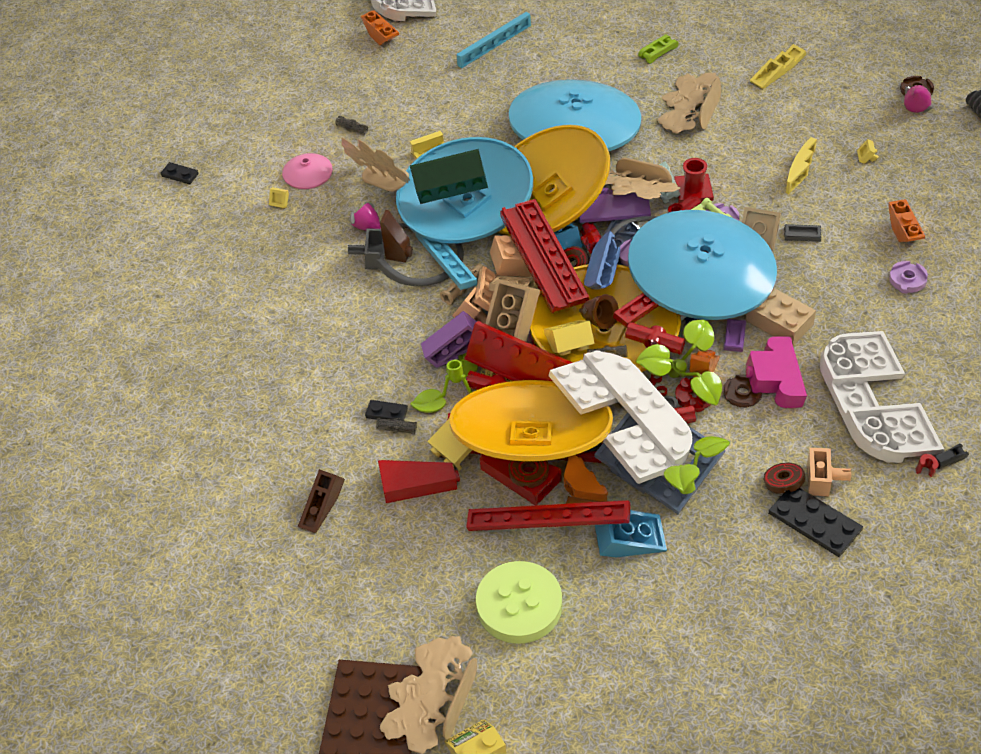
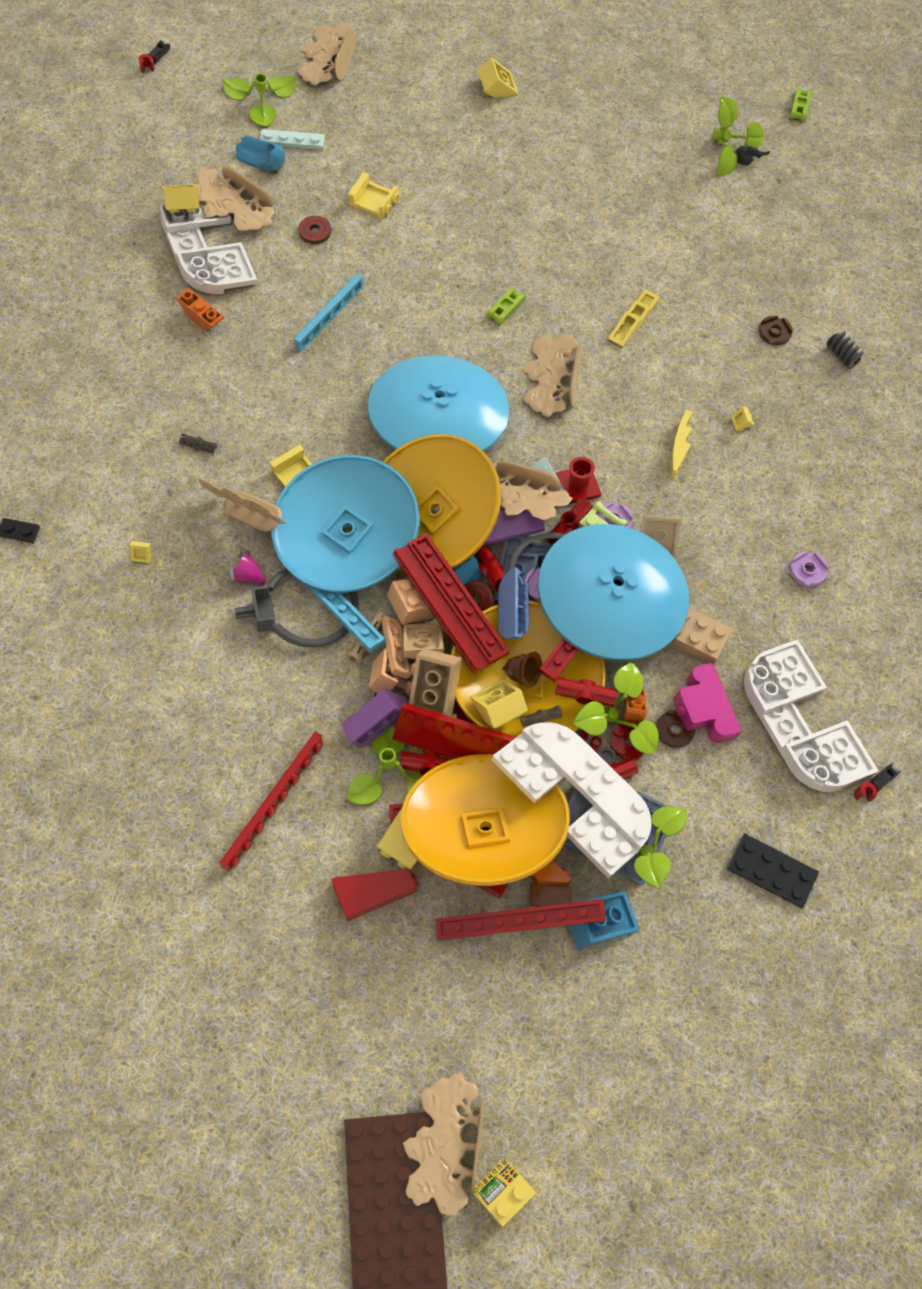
camera: 20 degrees left, 15 degrees up
bright pink dish [282,153,333,189] -> none
reddish brown slope [298,469,345,533] -> none
black plate [365,400,408,424] -> none
clear smoke pin [376,417,417,434] -> none
reddish brown slope [380,210,413,263] -> none
dark green slope [410,149,488,204] -> none
yellowish green brick [476,561,562,644] -> none
medium lavender tile [724,319,746,352] -> none
reddish brown tile [763,462,805,494] -> none
dark grey tile [784,224,822,242] -> none
light nougat brick [807,448,851,496] -> none
orange slope [888,199,925,242] -> none
dark pink hat [904,85,934,113] -> none
none -> red plate [219,731,323,872]

